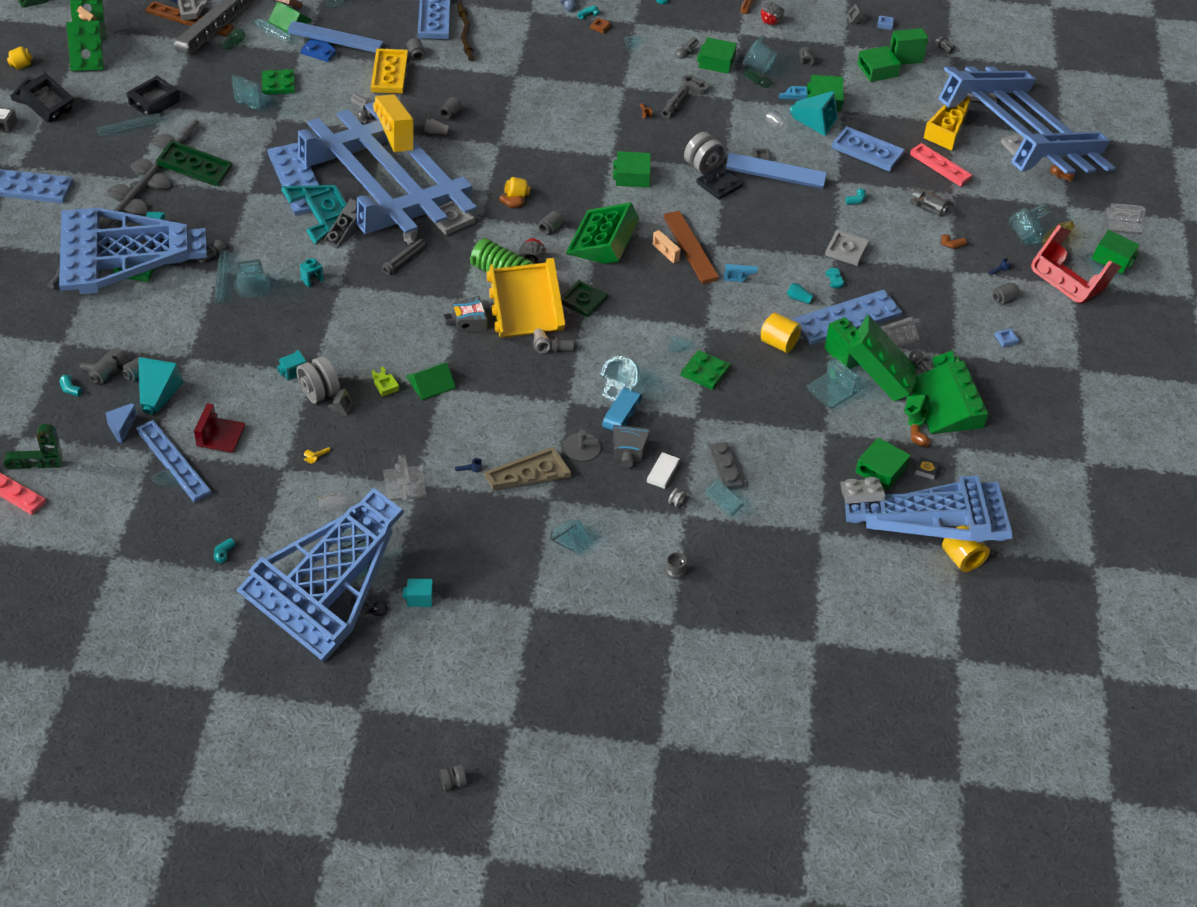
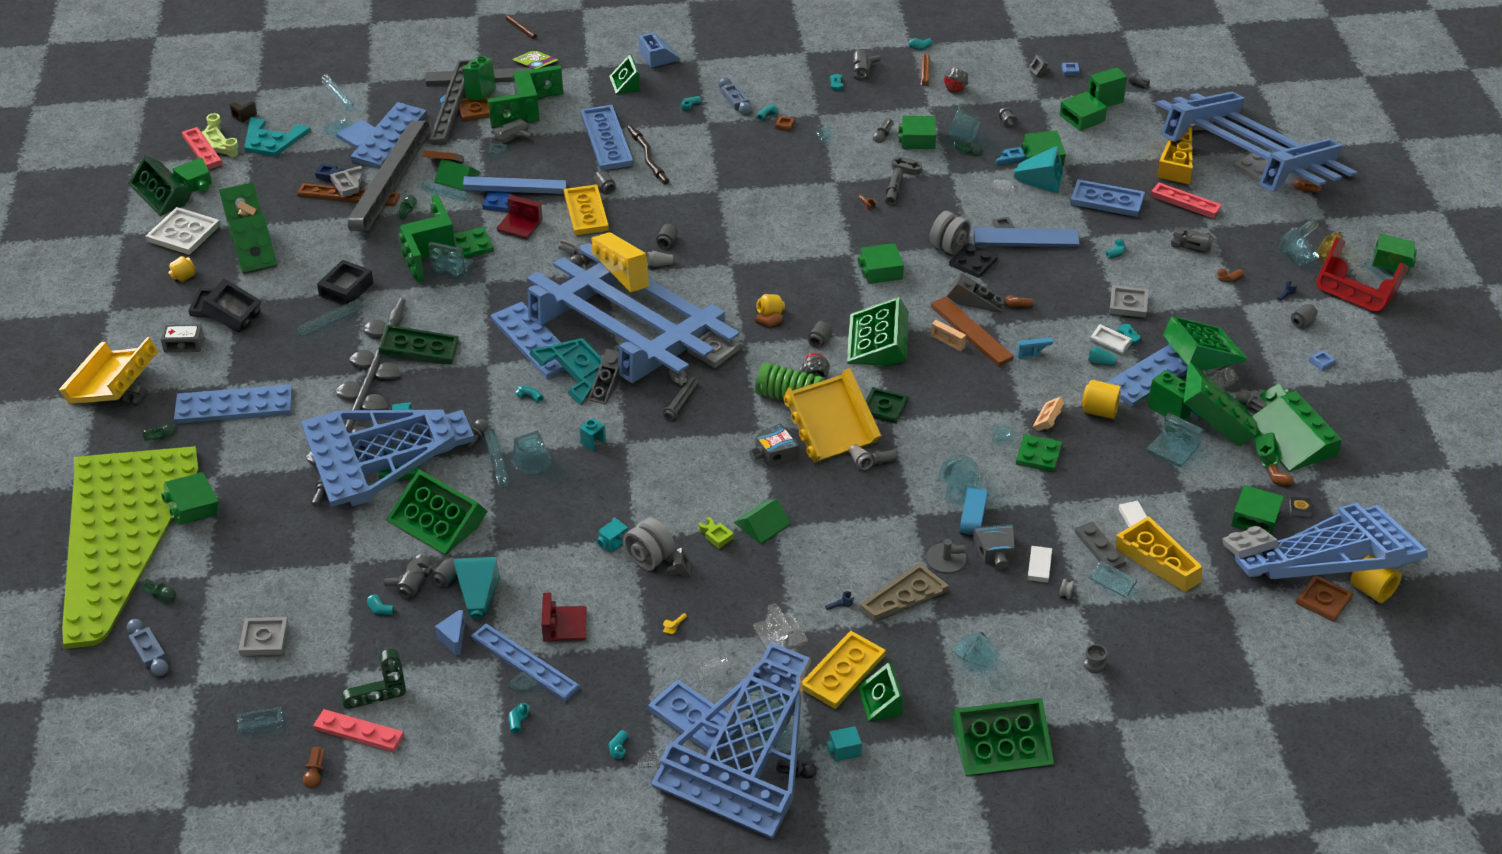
camera: 10 degrees left, 5 degrees down
clear bracket [1105,203,1146,235] -> none
none -> white plate [145,207,220,255]
none -> green slope [386,469,488,555]
none -> green bracket [398,194,456,283]
none -> dark red bracket [497,195,543,239]
none -> teal arm [509,703,530,734]
none -> teal arm [515,385,544,403]
none -> medium blue plate [648,680,742,752]
none -> yellow plate [802,631,886,709]
none -> green slope [858,662,903,721]
none -> dark grey slope [946,273,1006,312]
none -> green slope [951,698,1054,776]
none -> dark orange arm [1005,295,1033,308]
none -> light nougat plate [1033,397,1065,431]
none -> white tile [1090,324,1132,355]
none -> yellow wedge [1116,516,1202,592]
none -> white tile [1119,501,1147,527]
none -> green slope [1163,316,1247,370]
none -> dark orange tile [1296,575,1353,622]

